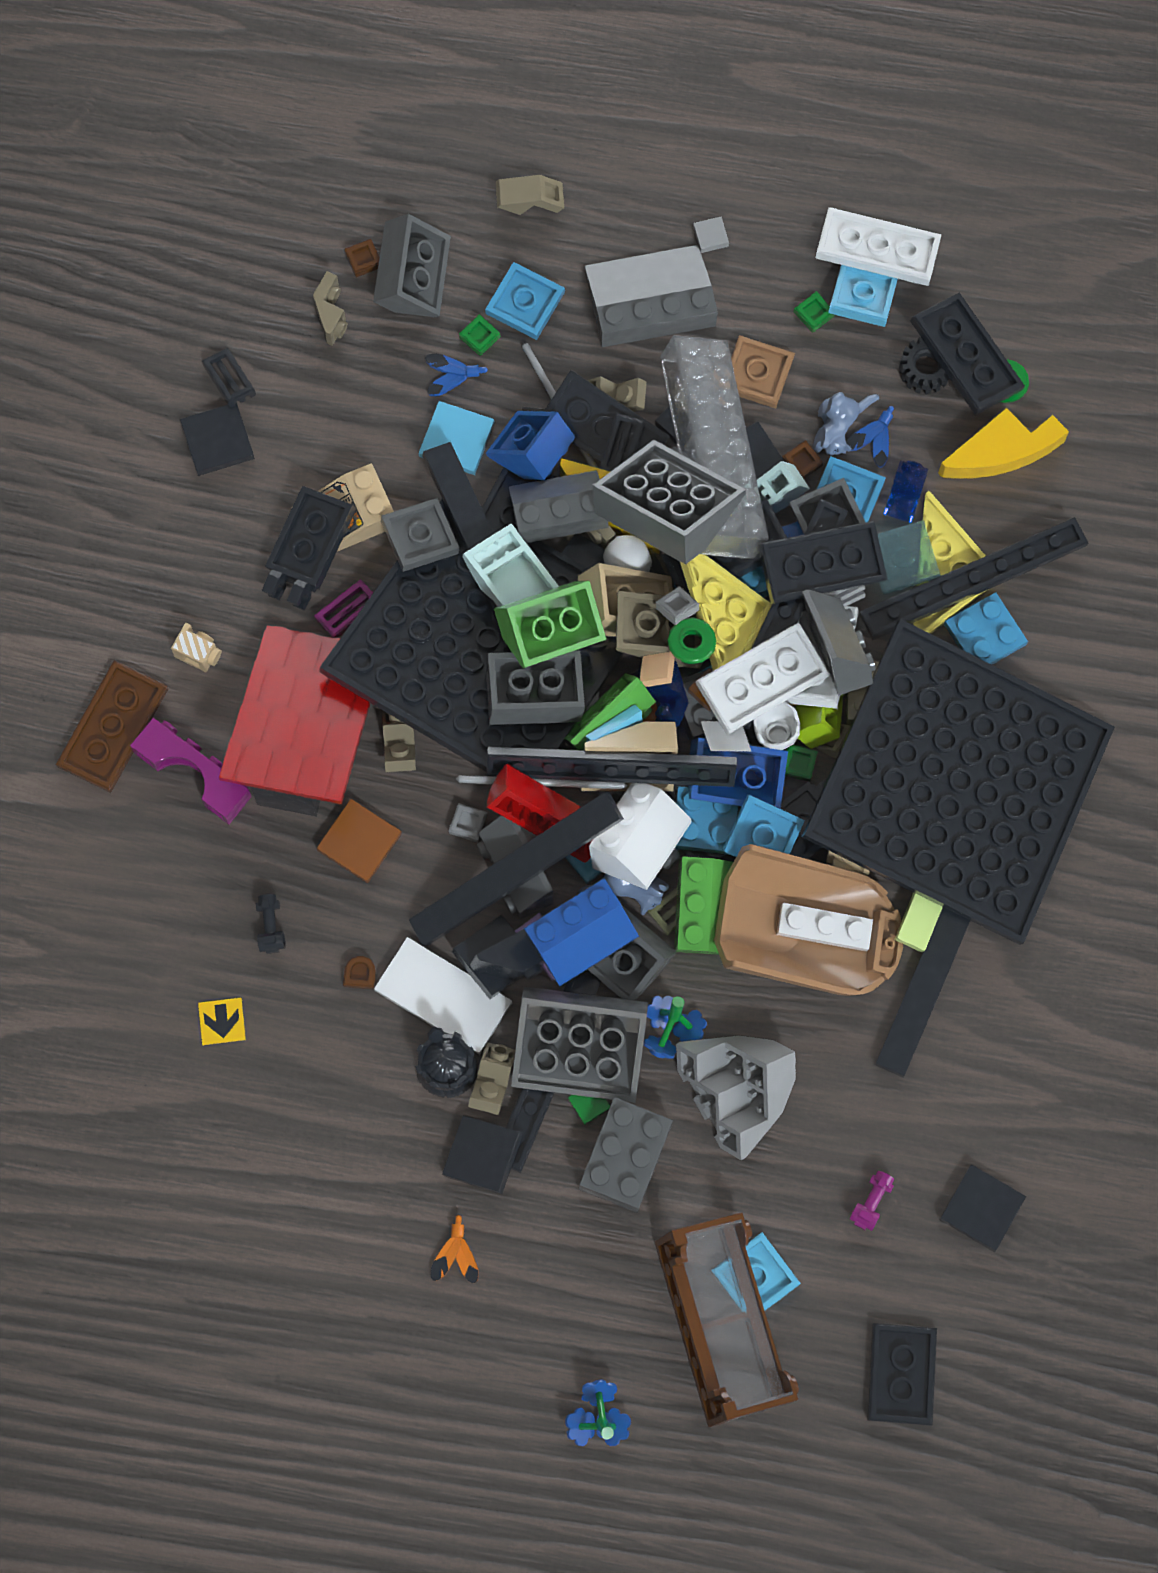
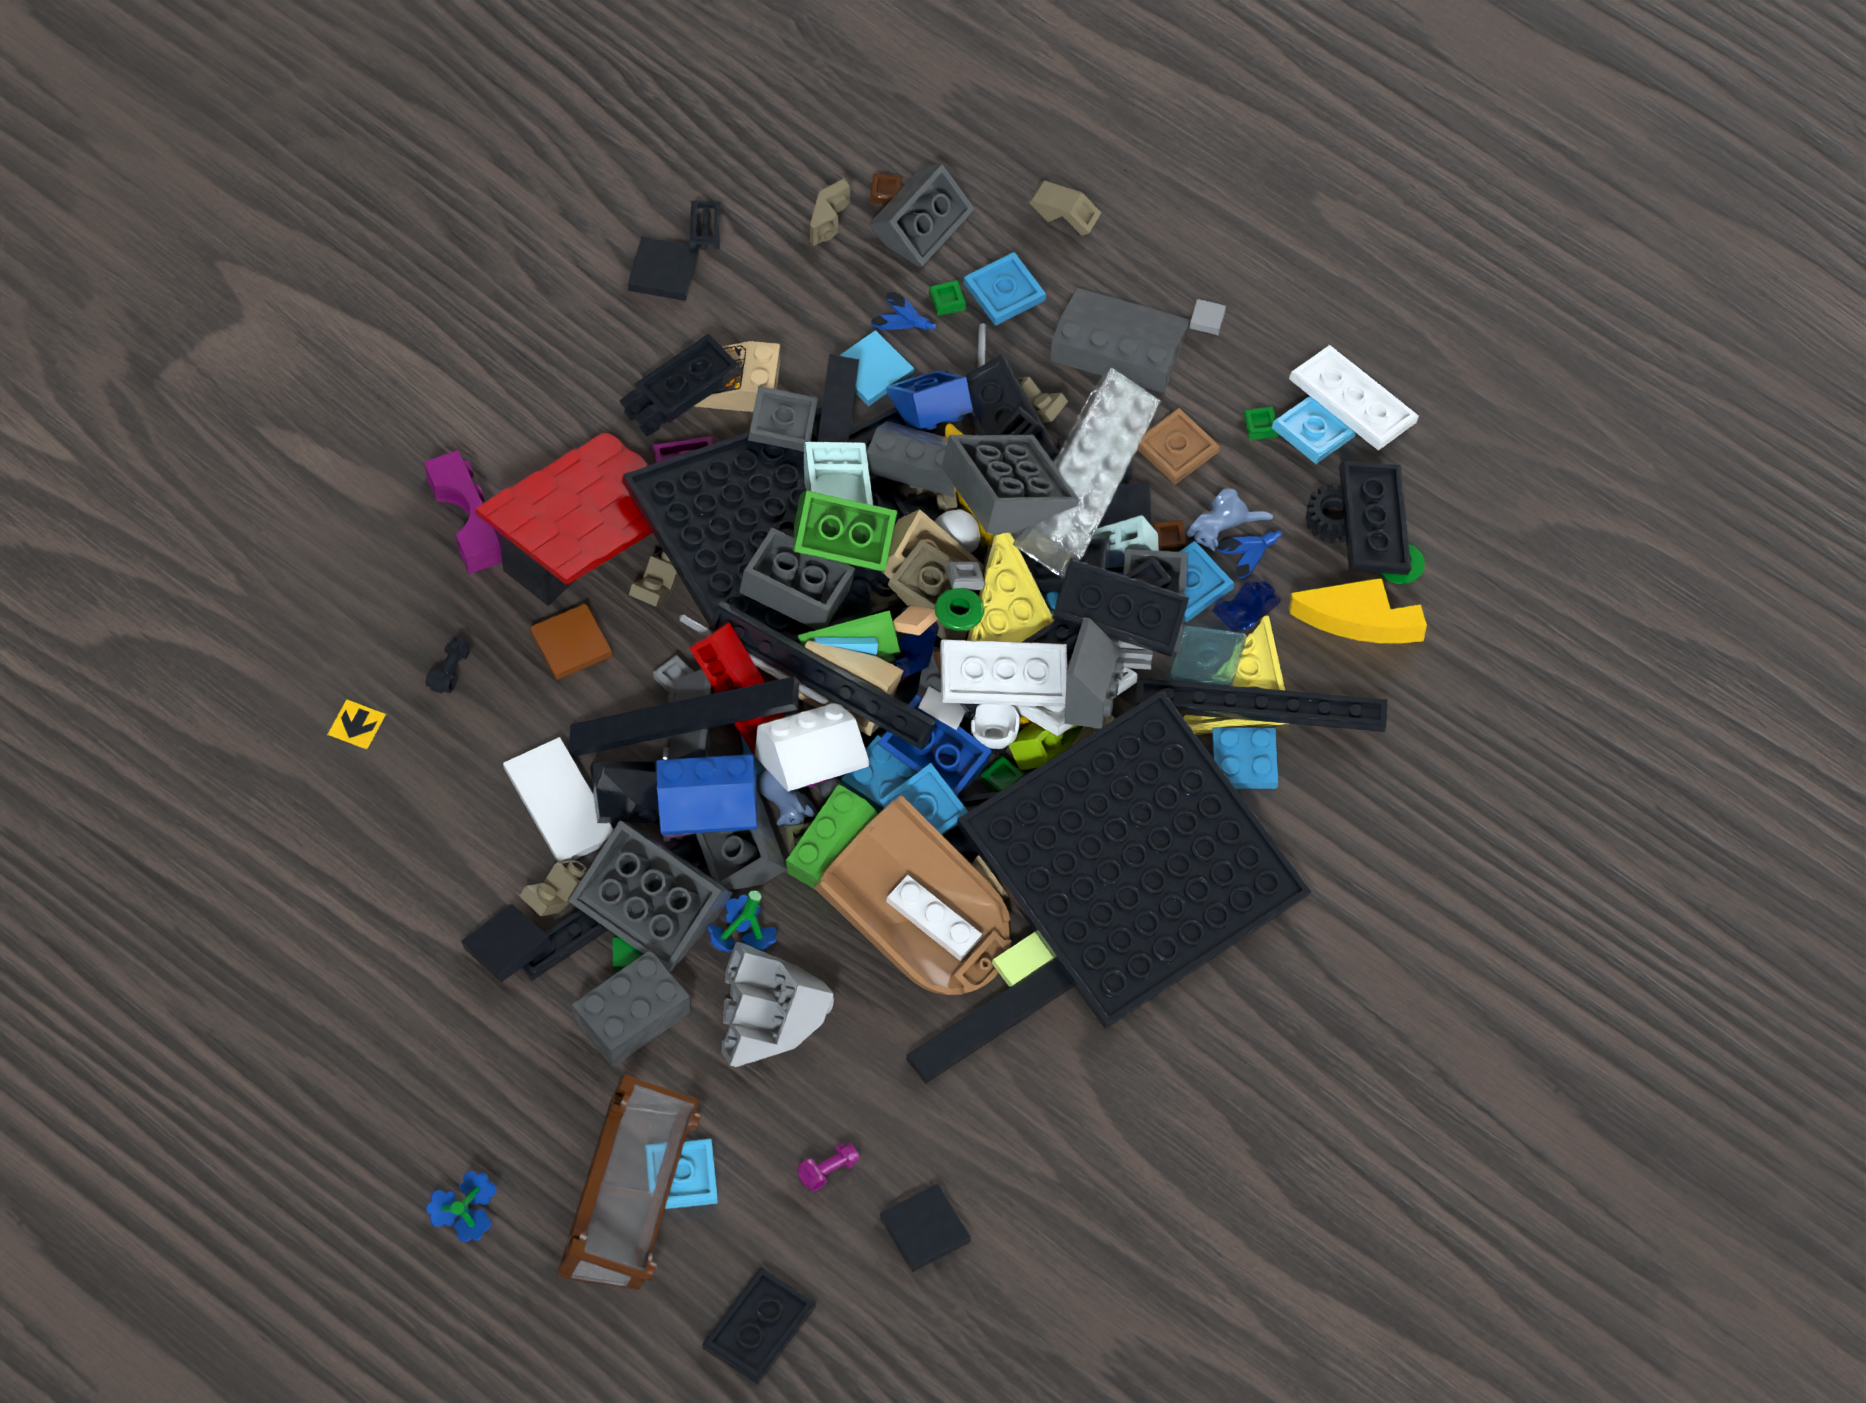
camera: 30 degrees right, 15 degrees down
reddish brown tile [56,660,168,793] -> none
tan brick [171,622,222,673] -> none
reddish brown tile [343,956,376,989] -> none
black hair [415,1027,478,1098] -> none
orange piece [430,1215,479,1283] -> none

